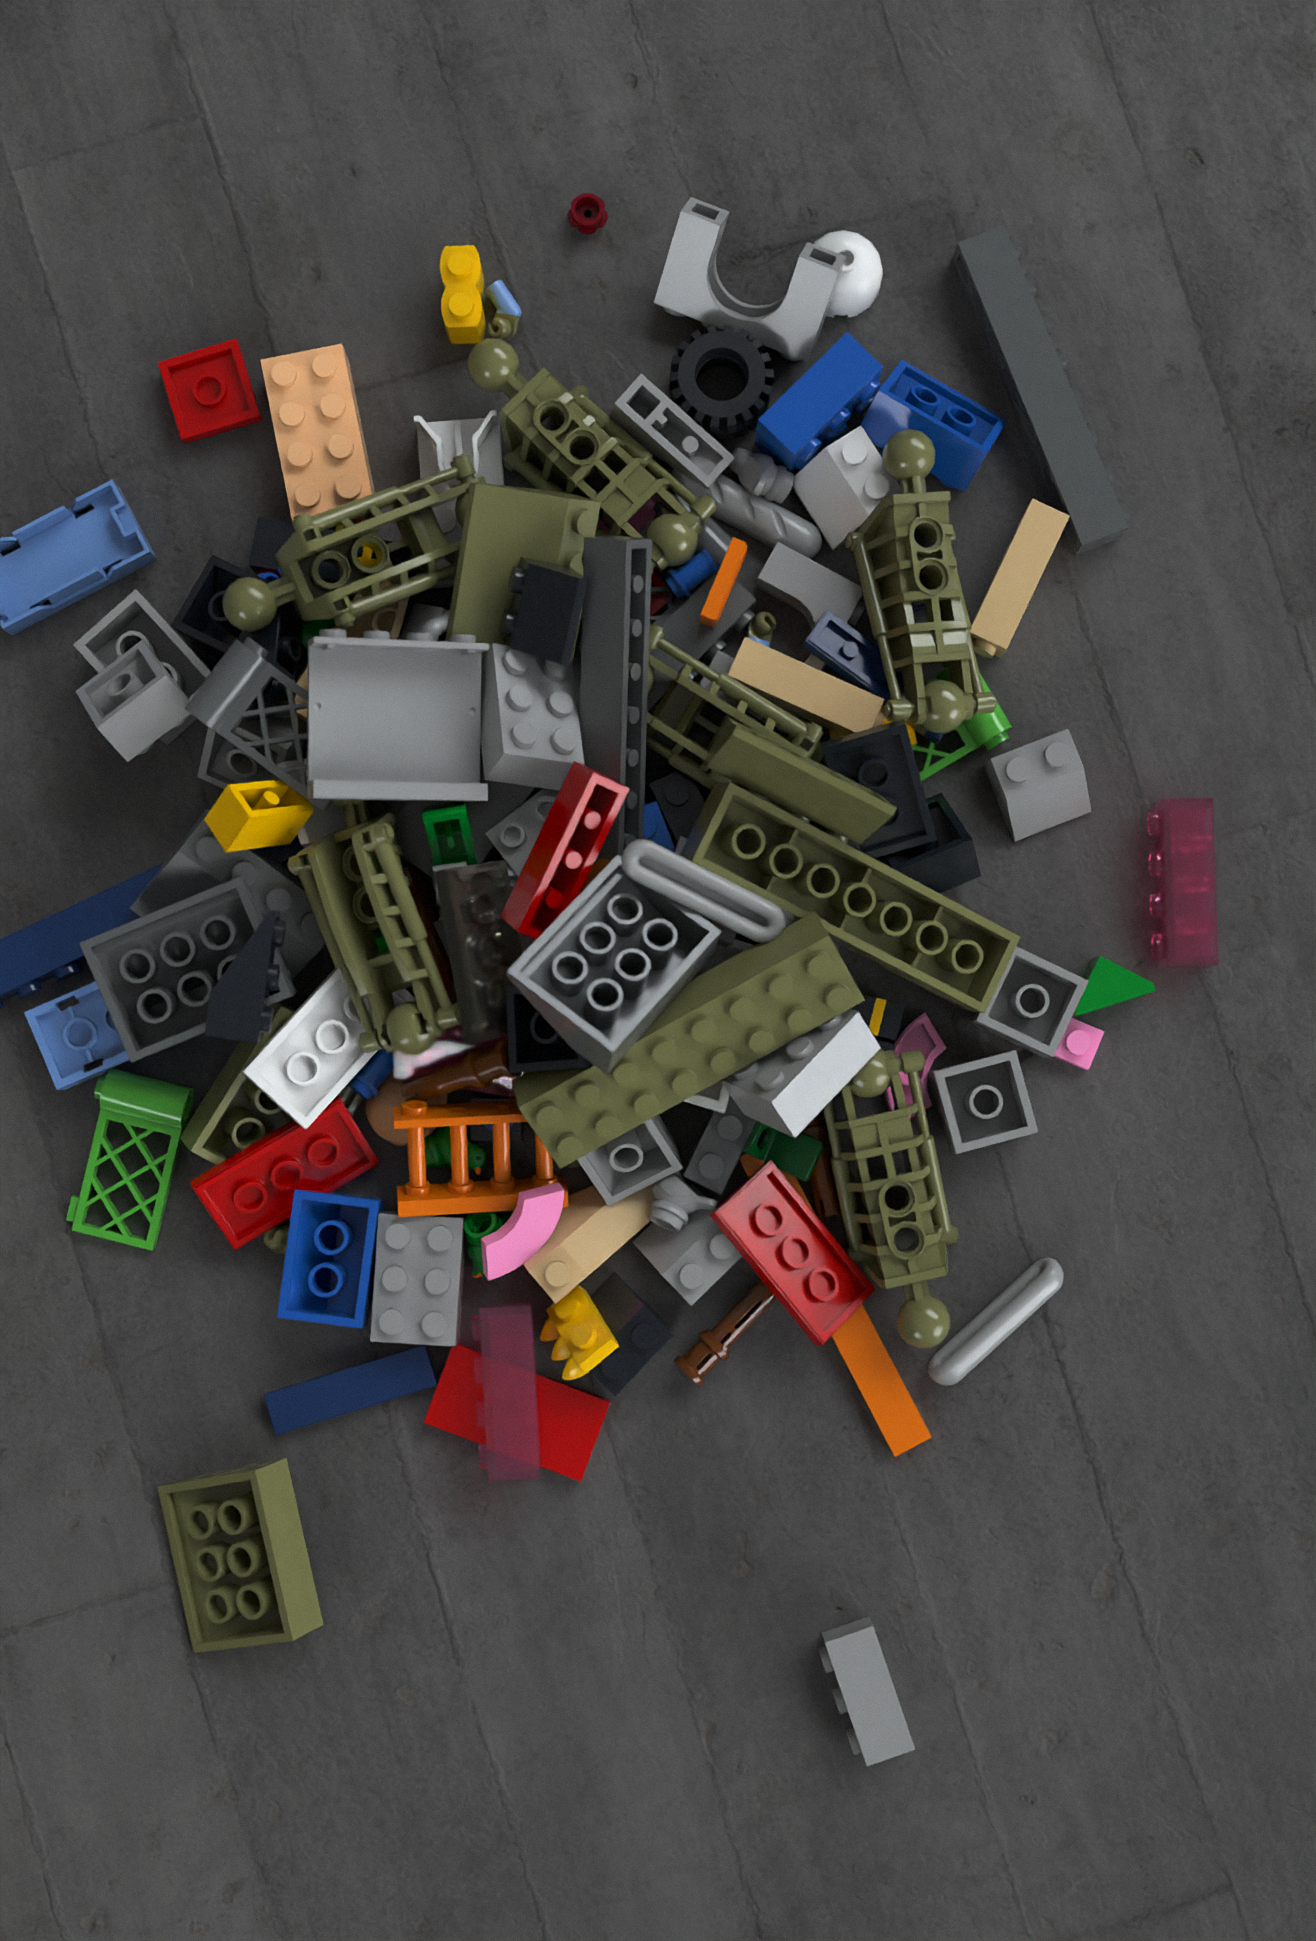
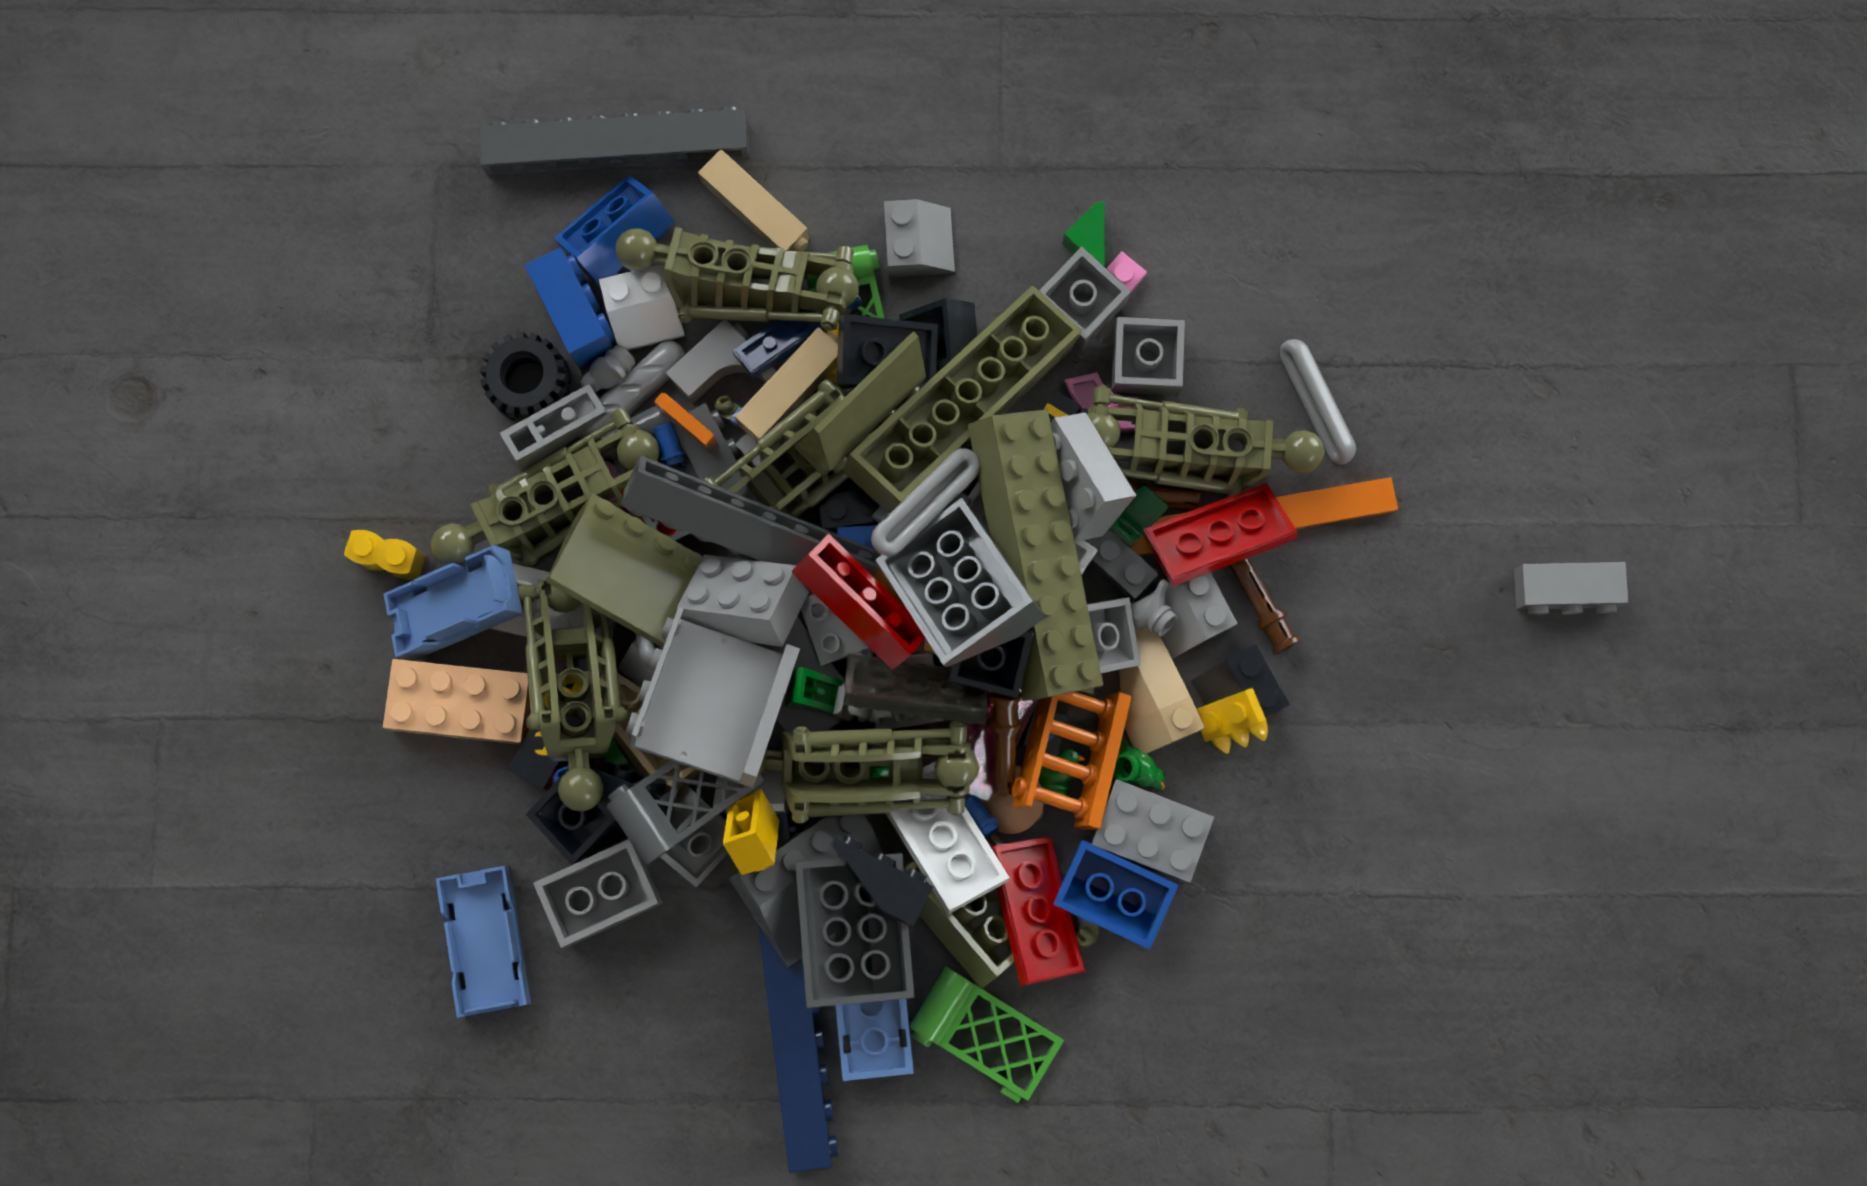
camera: 70 degrees left, 5 degrees down
light grey slope [75,640,191,762] -> none
olive slope [157,1458,324,1653] -> none
red plate [158,338,263,444] -> none
dark blue tile [264,1345,438,1435] -> none
red tile [423,1343,611,1482] -> none
clear pink brick [472,1302,541,1481] -> none
bright pink tile [481,1182,564,1281] -> none
arm [485,280,521,342] -> none
black slope [500,557,588,666] -> none
dark red plate [568,193,608,235] -> none
light grey arch [654,197,846,362] -> none
white cylinder [814,230,883,318] -> none
clear pink brick [1148,798,1218,968] -> none
none -> medium blue piece [383,545,523,661]

